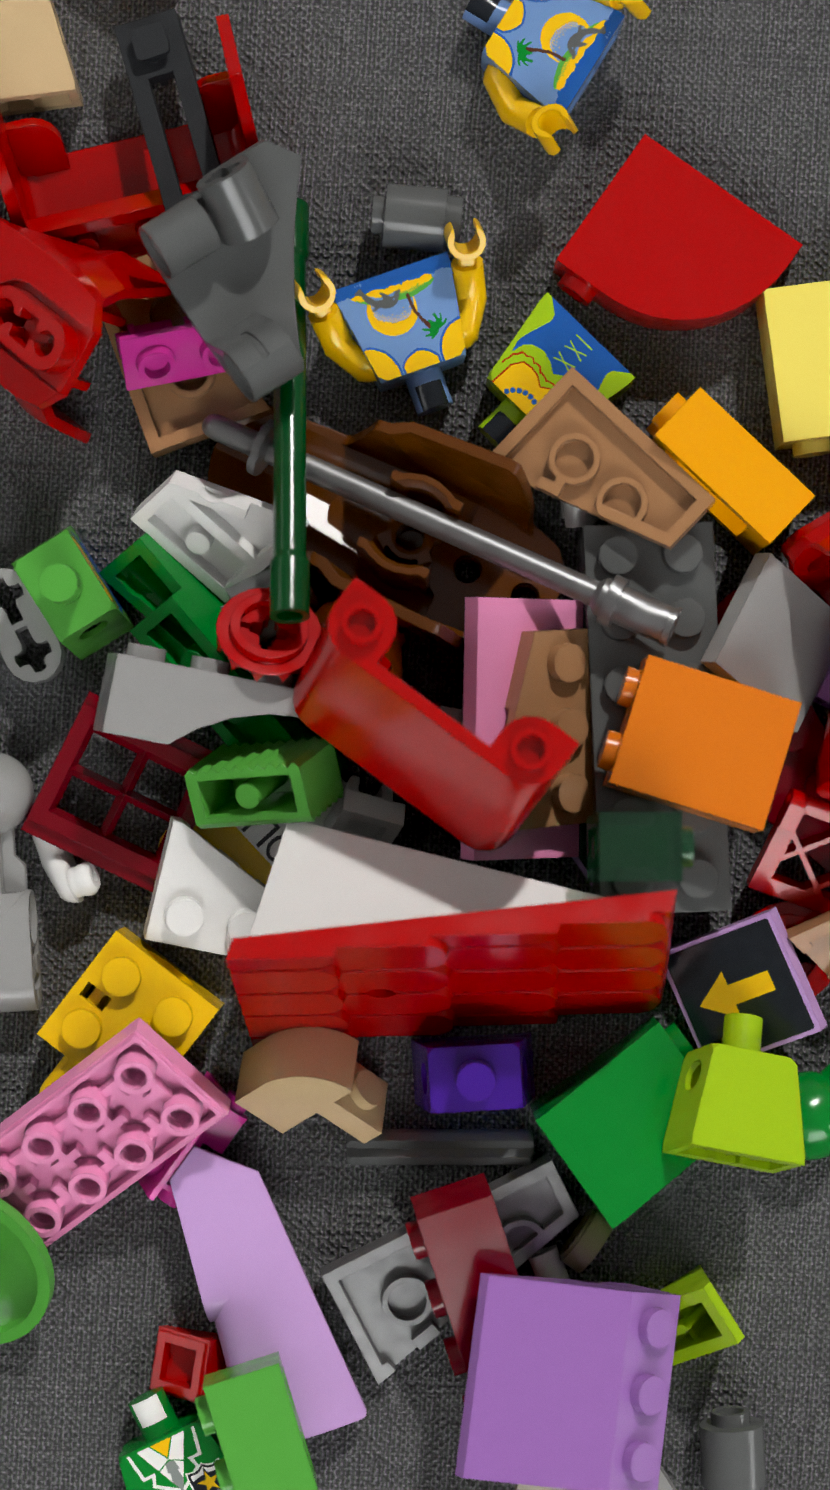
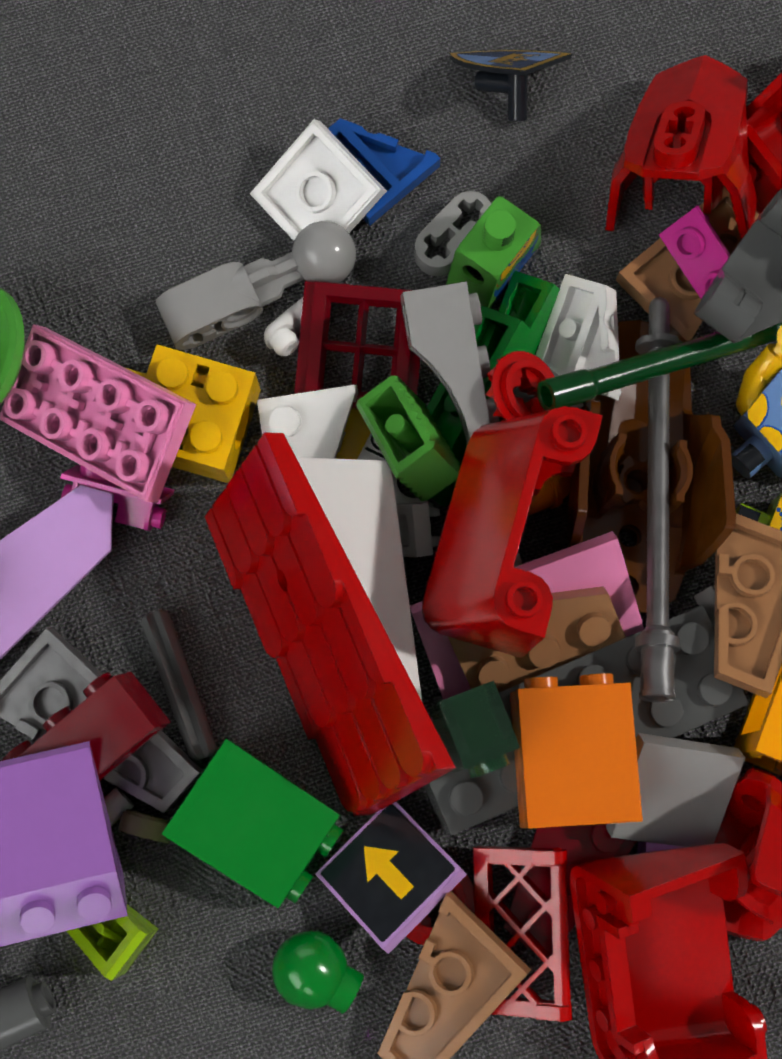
camera: 65 degrees right, 10 degrees down
tan brick [235,1027,388,1144] -> none
dark purple torso [411,1032,535,1114] -> none
lime torso [662,1013,805,1174] -> none

